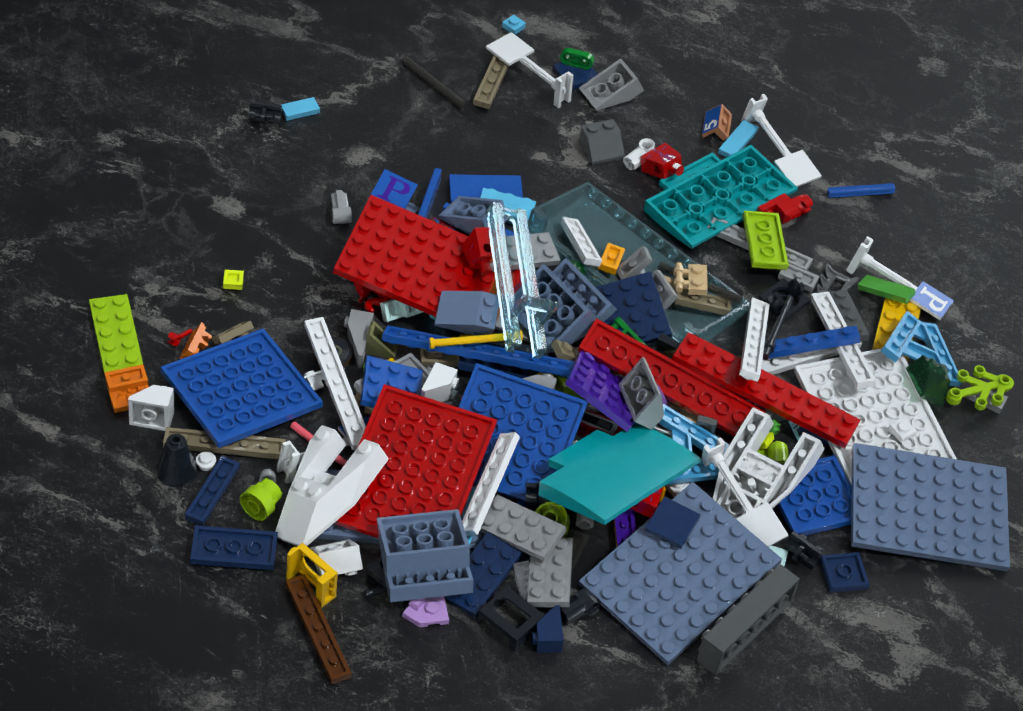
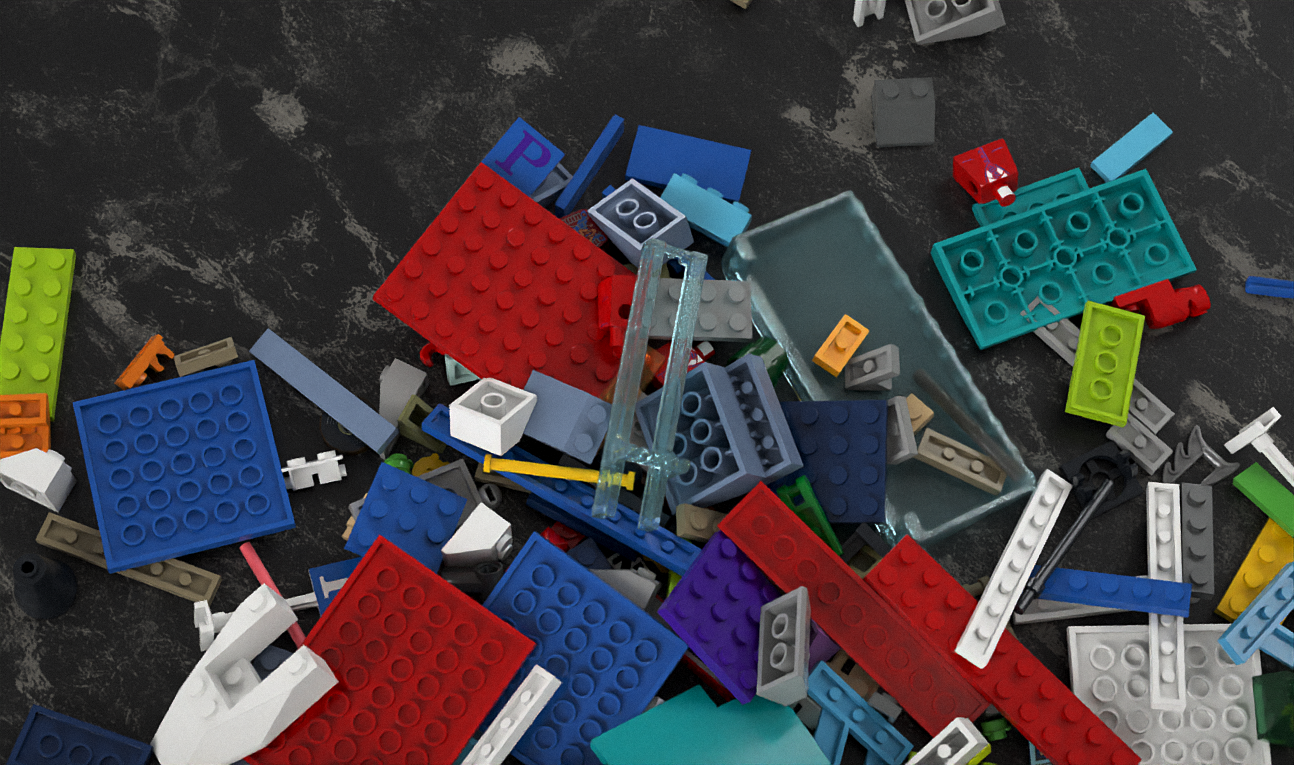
camera: 20 degrees right, 20 degrees up
red hand [167,329,192,346] -> none
dark blue plate [185,456,240,526] -> none
white plate [196,452,216,471] -> none
neon yellow plate [223,270,244,290] -> none
lime piece [240,478,282,521] -> none
light grey hinge [259,469,276,482] -> none
white plate [304,317,366,450] -> none
light grey piece [331,190,352,224] -> none
white plate [560,217,602,267] -> none
white piece [623,138,655,170] -> none
tan plate [673,262,707,295] -> none
panel [702,104,732,141] -> none
white piece [741,94,821,187] -> none
none -> sand blue tile [249,328,400,455]
none -> white slope [449,377,537,456]

